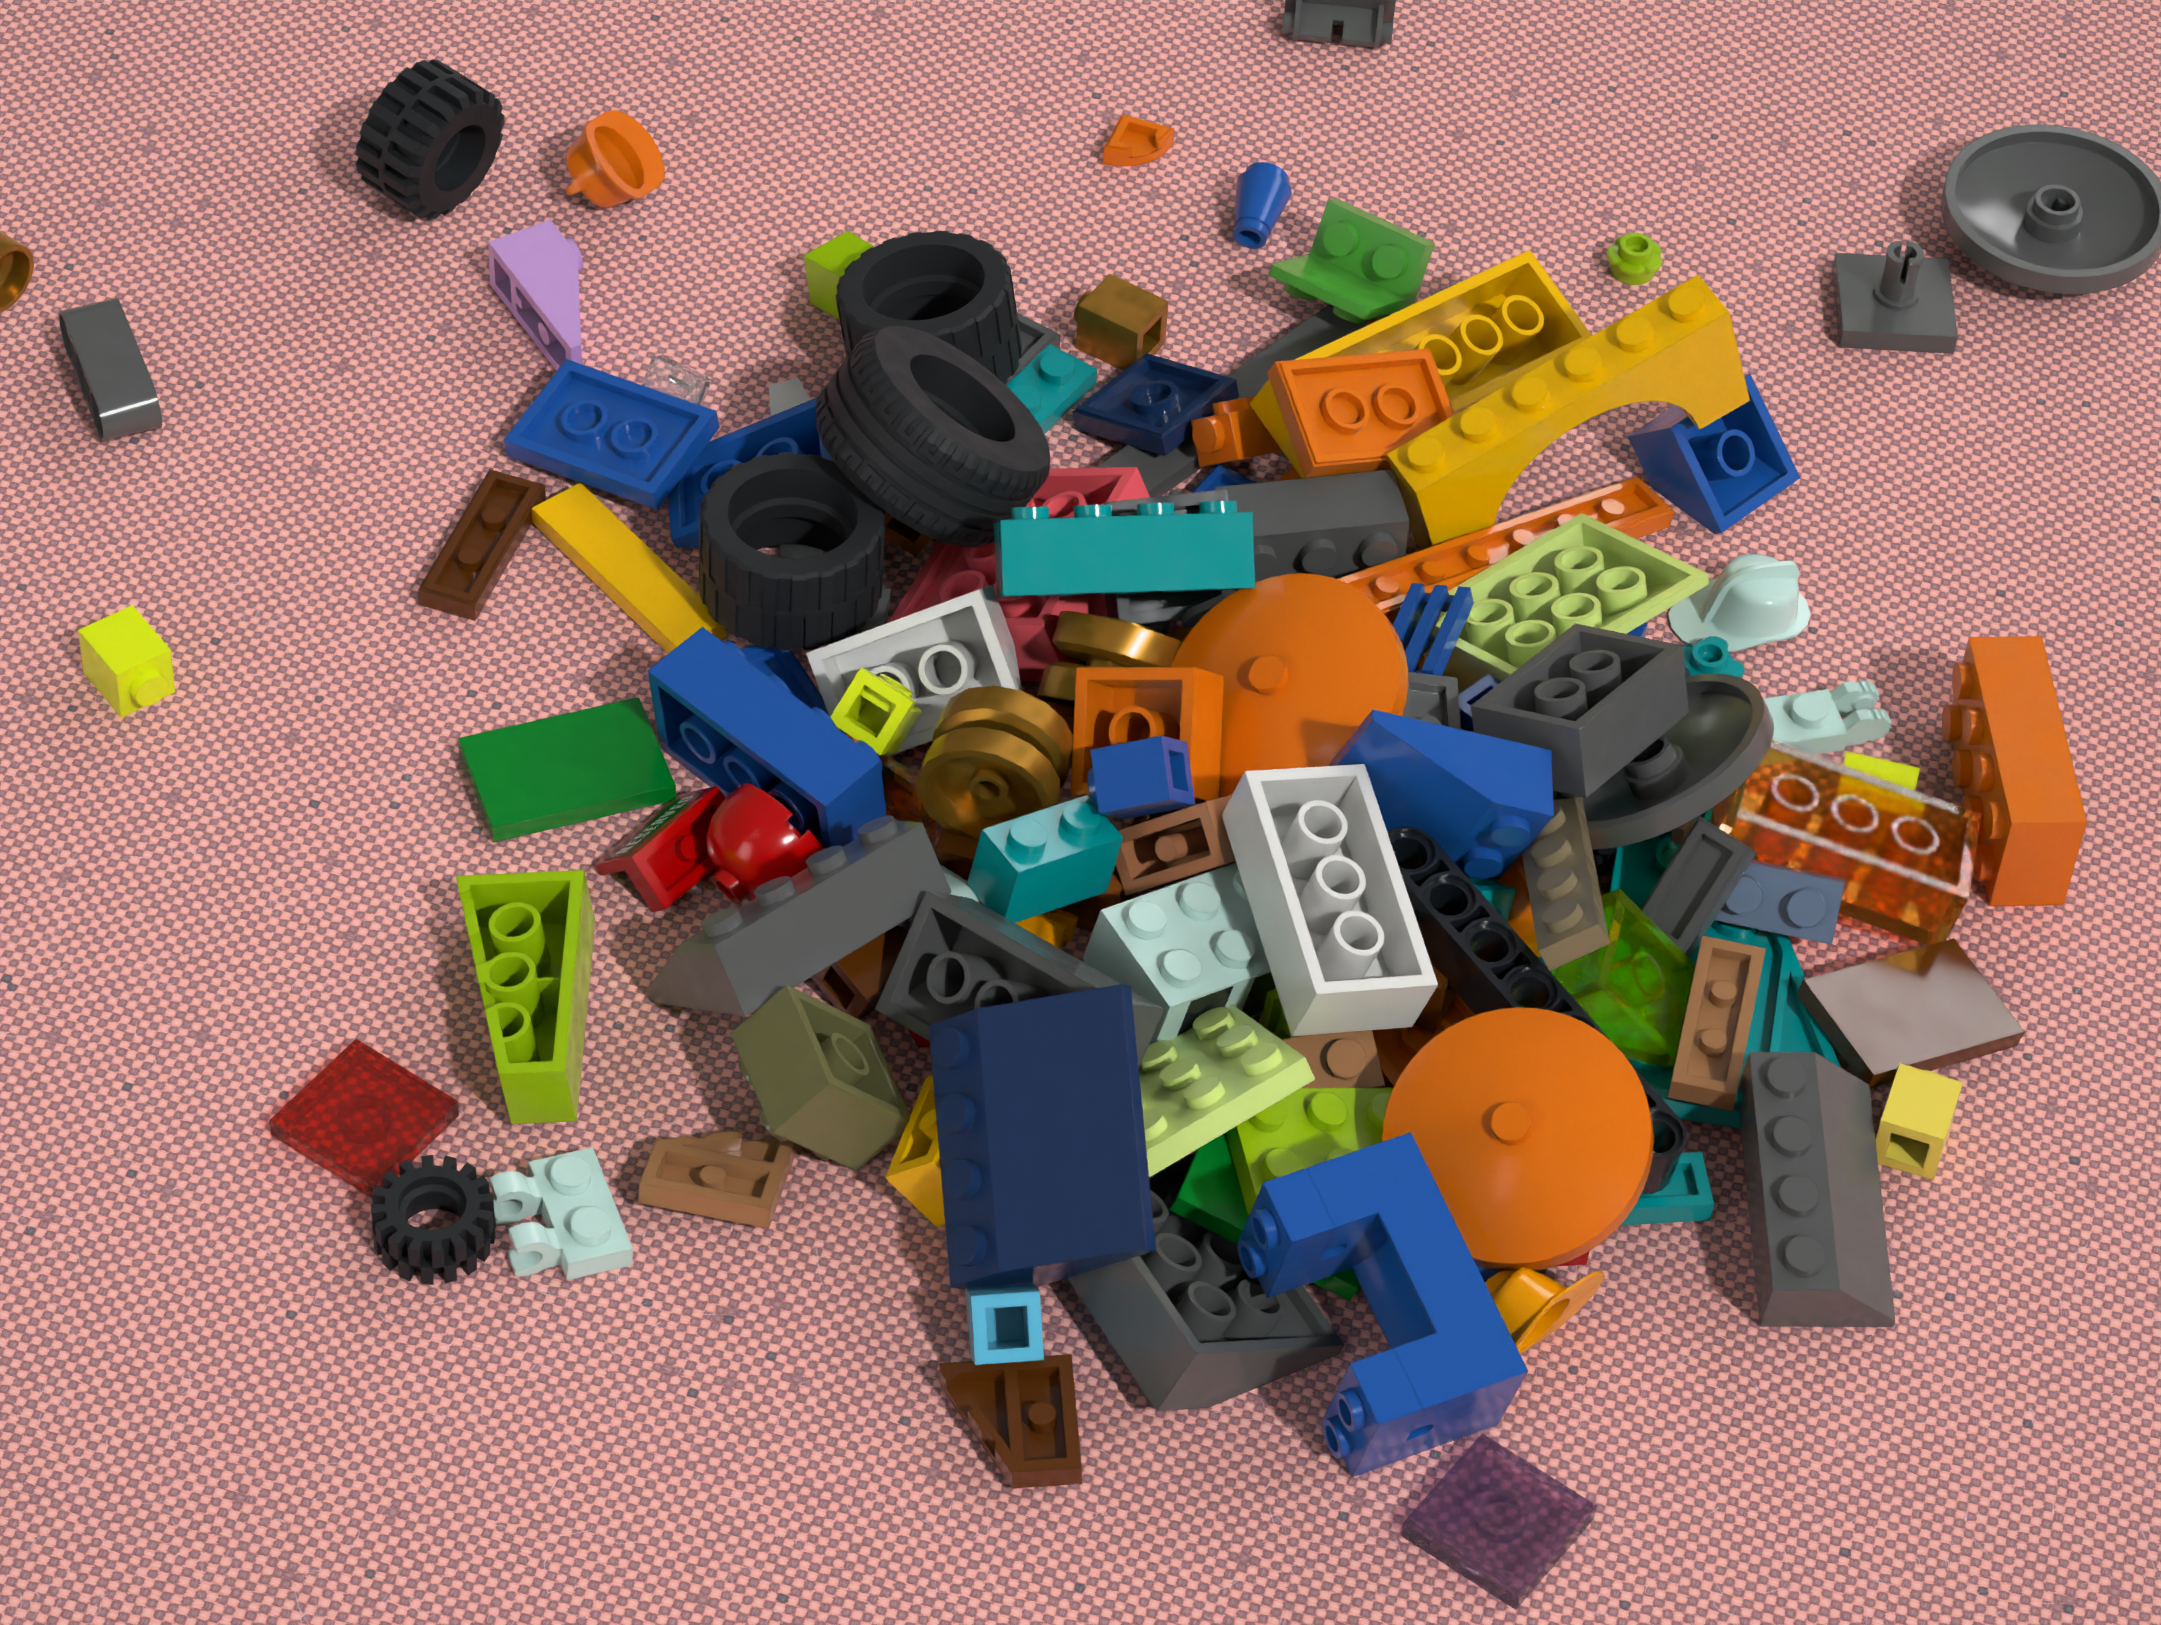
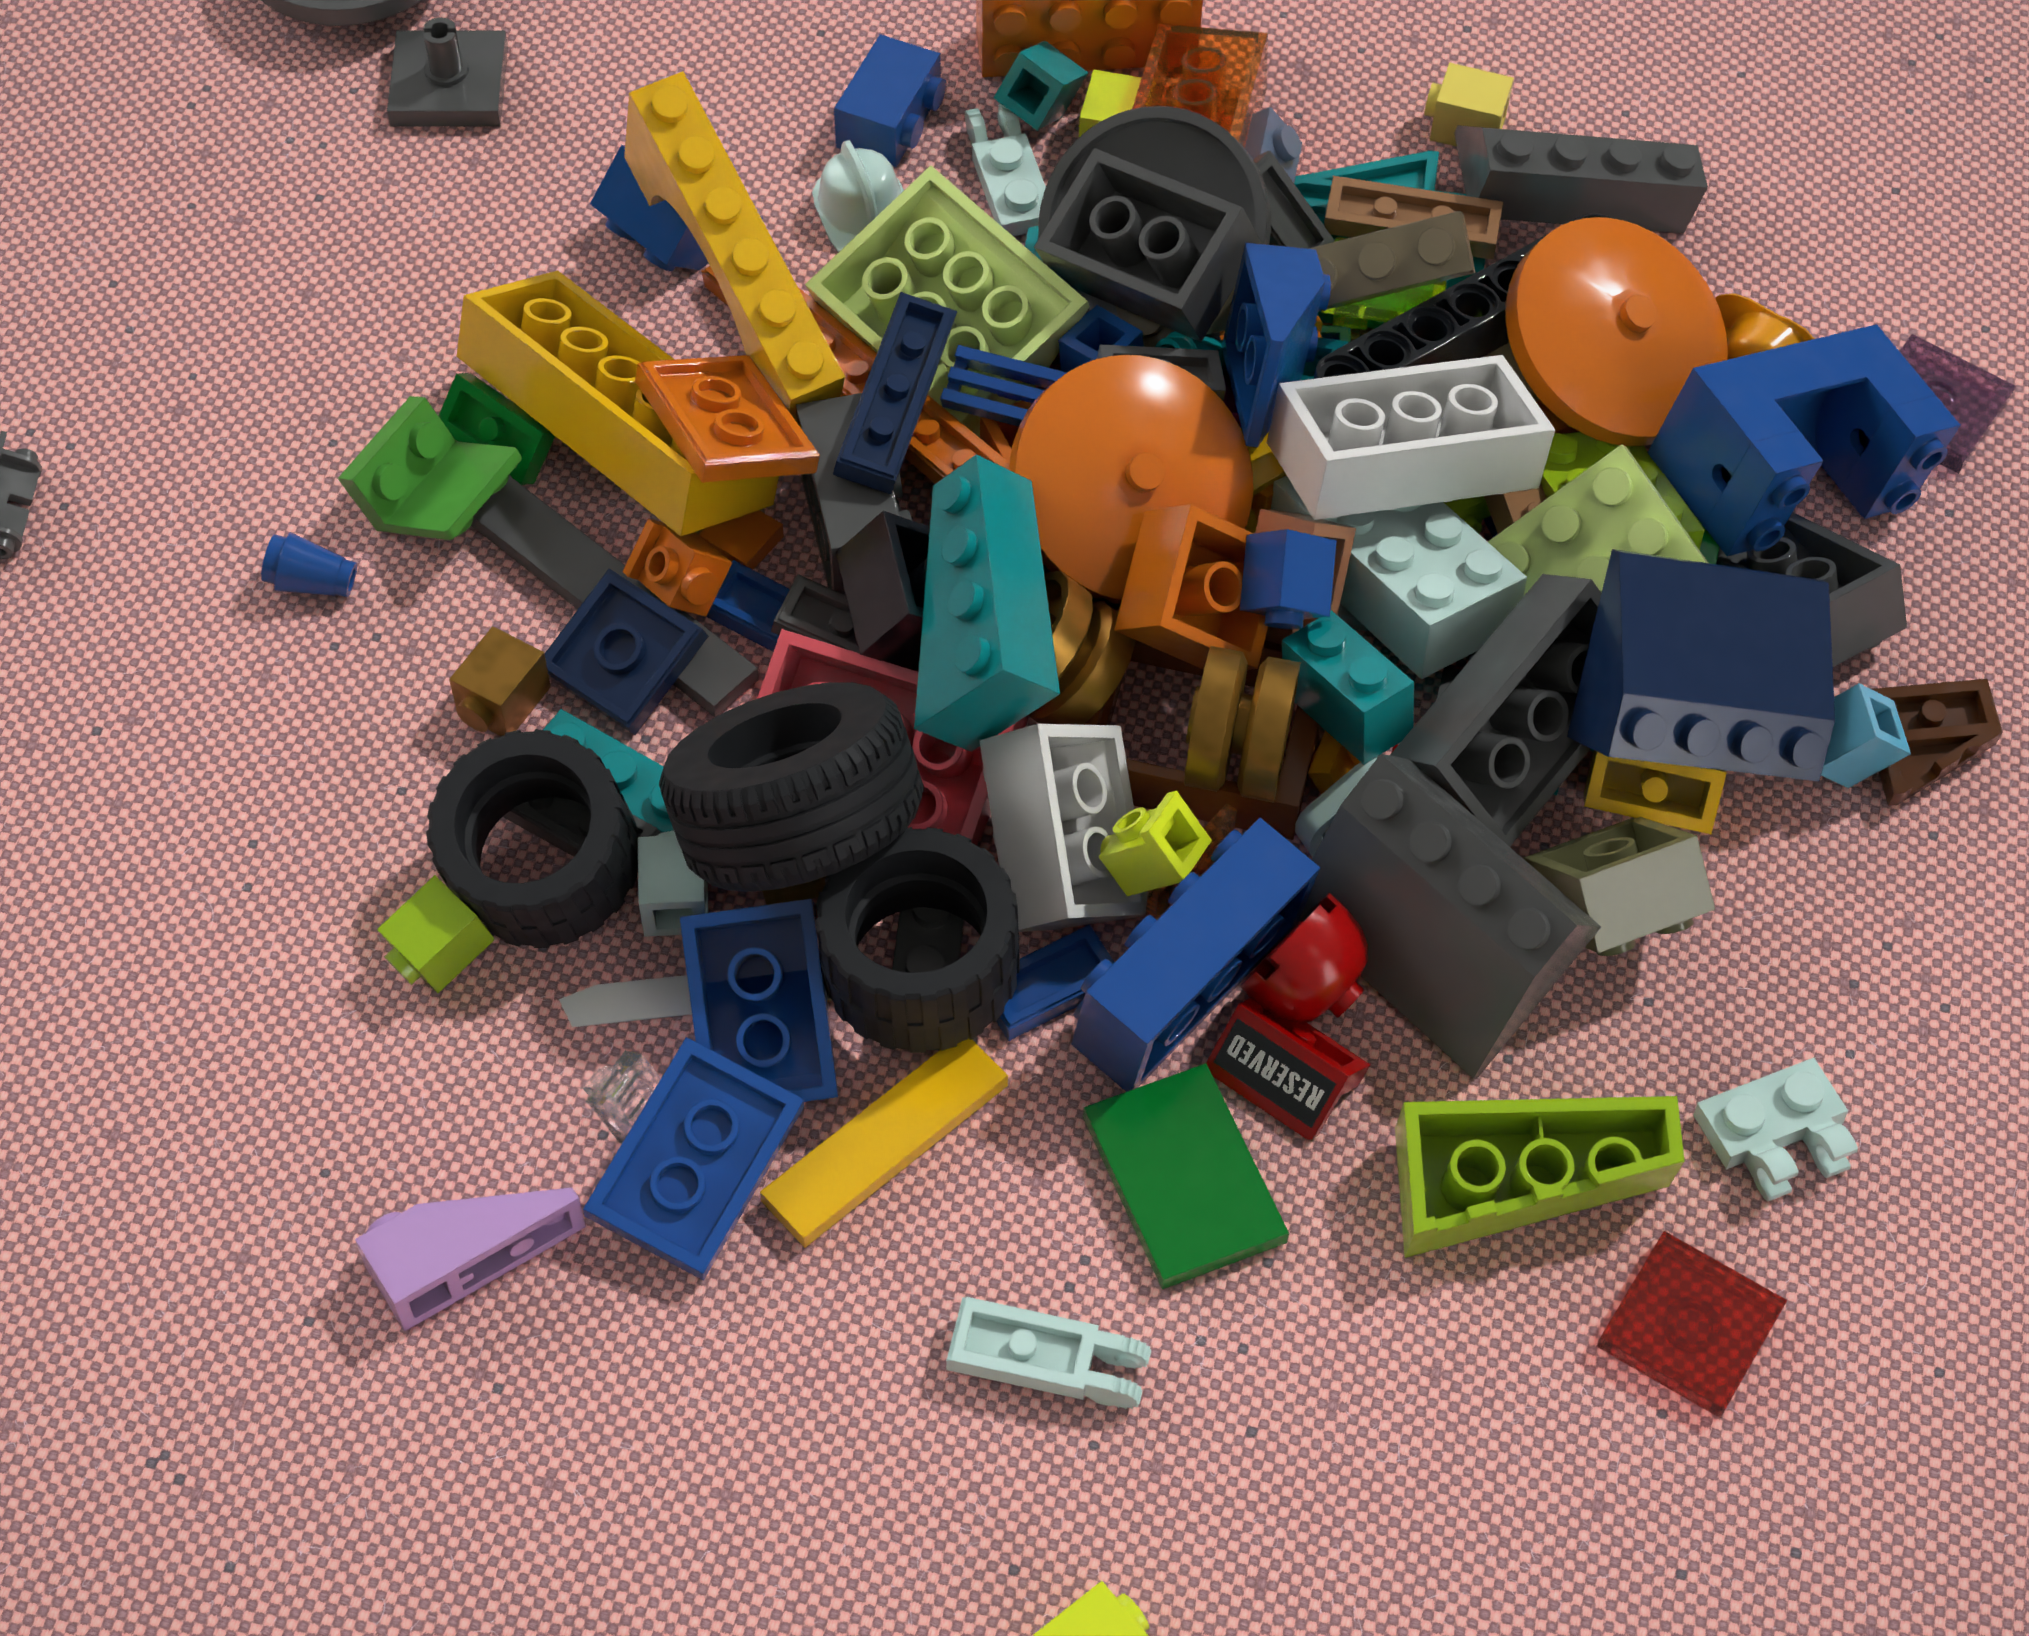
camera: 90 degrees left, 10 degrees up
black tyre [355,59,505,219] -> none
black tyre [371,1155,495,1285] -> none
reddish brown tile [418,469,546,621] -> none
orange piece [565,110,665,209] -> none
medium nougat wing [638,1130,799,1229] -> none
orange tile [1102,114,1175,166] -> none
lime plate [1606,233,1663,285] -> none
tile [1796,938,2025,1088] -> none
none -> dark blue tile [833,292,957,495]
none -> blue brick [834,34,946,167]
none -> light aqua hinge [946,1297,1151,1409]
none -> teal brick [993,41,1089,131]

